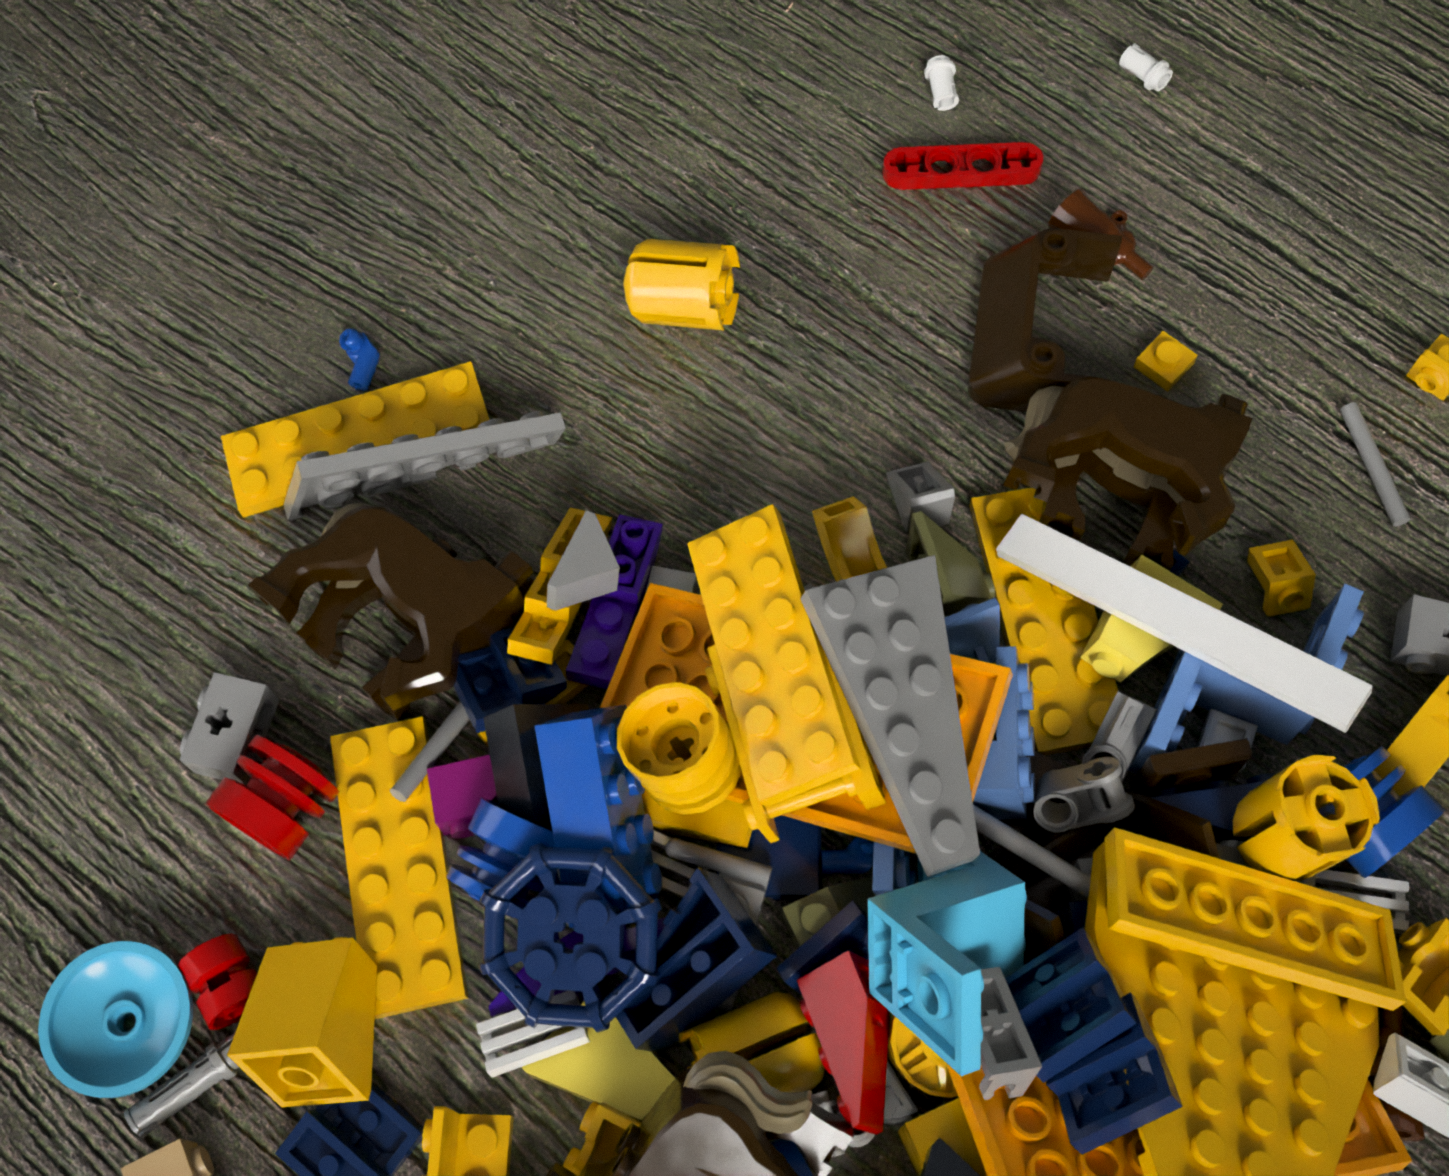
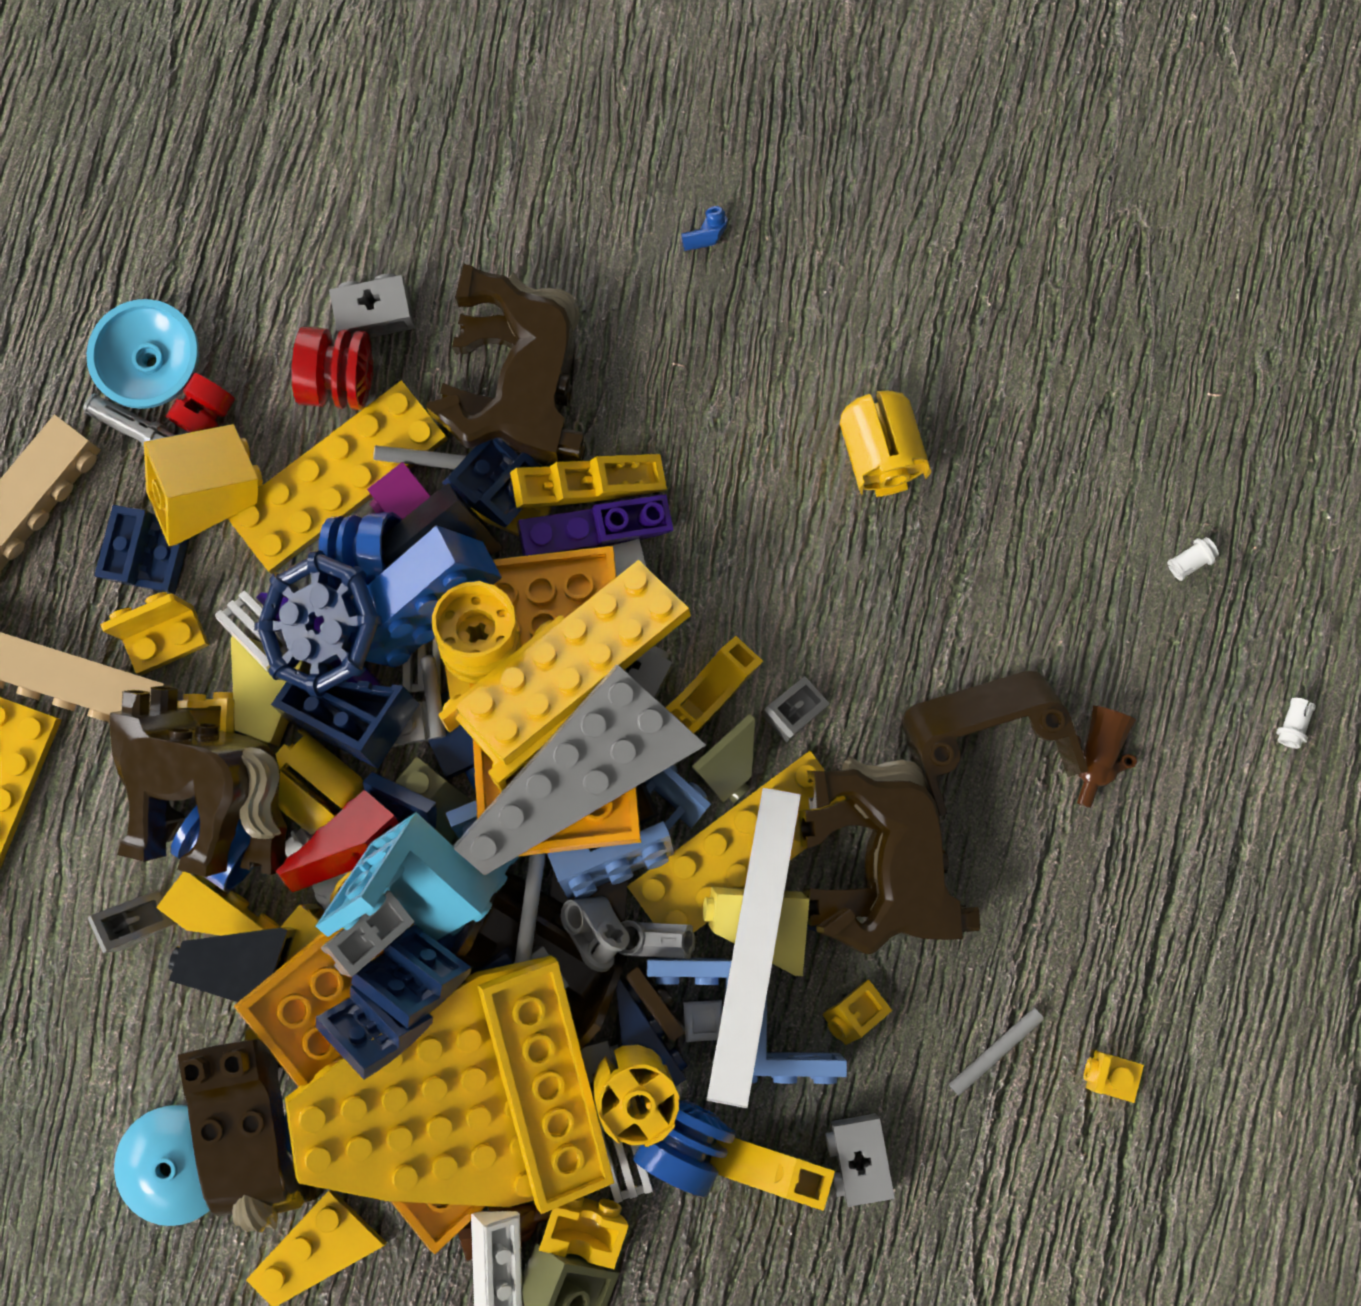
camera: 60 degrees right, 15 degrees up
yellow plate [221,361,490,518] -> none
light grey wing [283,411,566,521] -> none
light grey slope [547,510,620,611] -> none
red beam [882,142,1044,190] -> none
yellow plate [1133,331,1198,392] -> none

